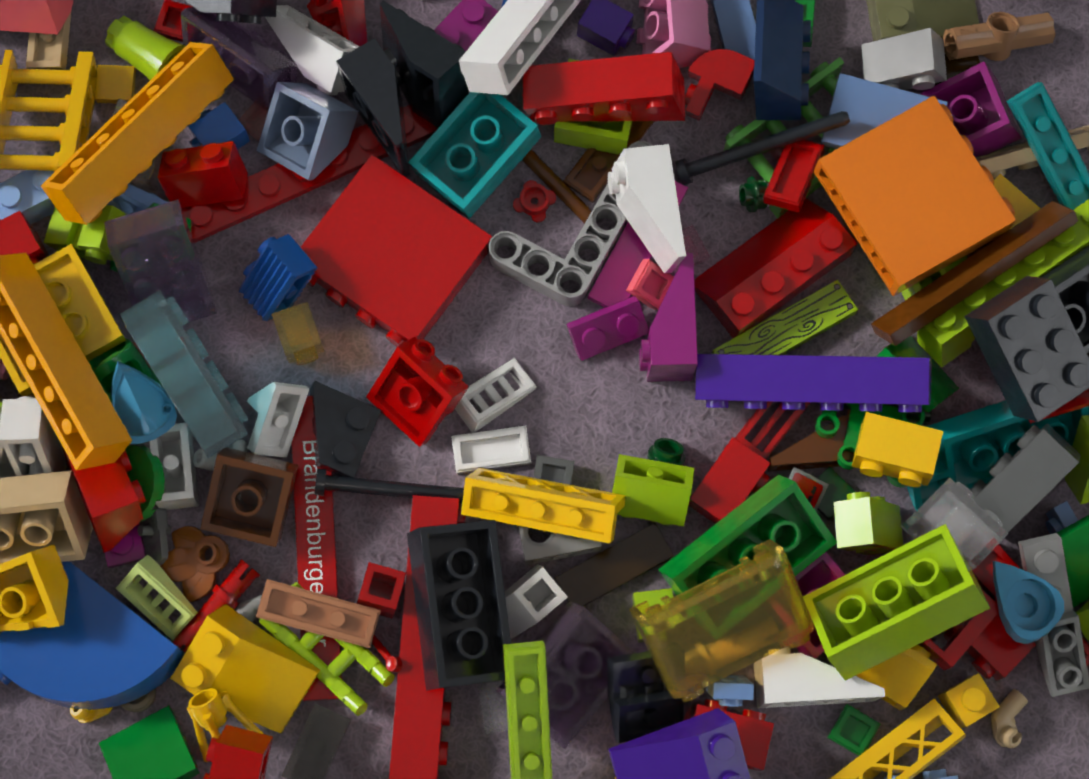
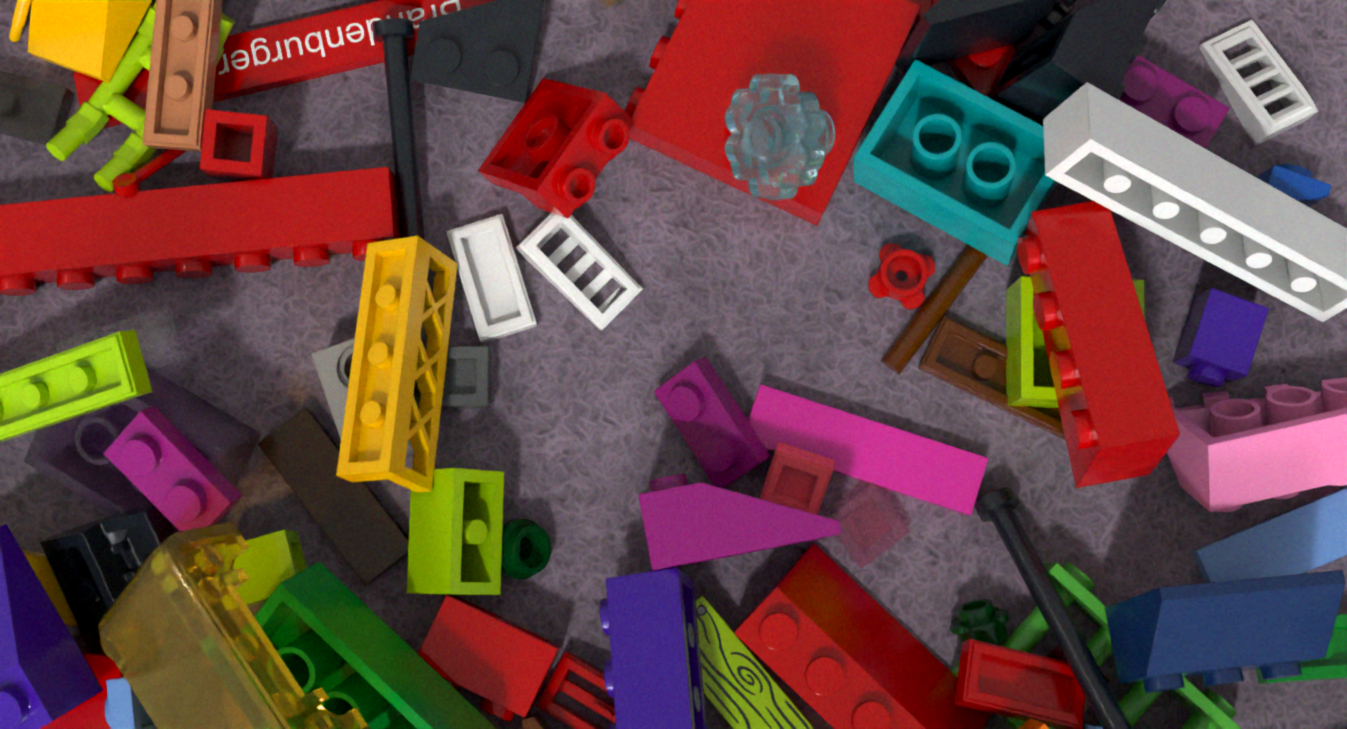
camera: 85 degrees right, 5 degrees up
black brick [407,520,511,691] -> none
light grey beam [489,141,653,307] -> none
white slope [505,564,568,639] -> none
white slope [608,144,686,274] -> none
red brick [685,49,754,121] -> none
none -> magenta plate [103,406,243,544]
none -> clear light blue plant [724,73,835,201]

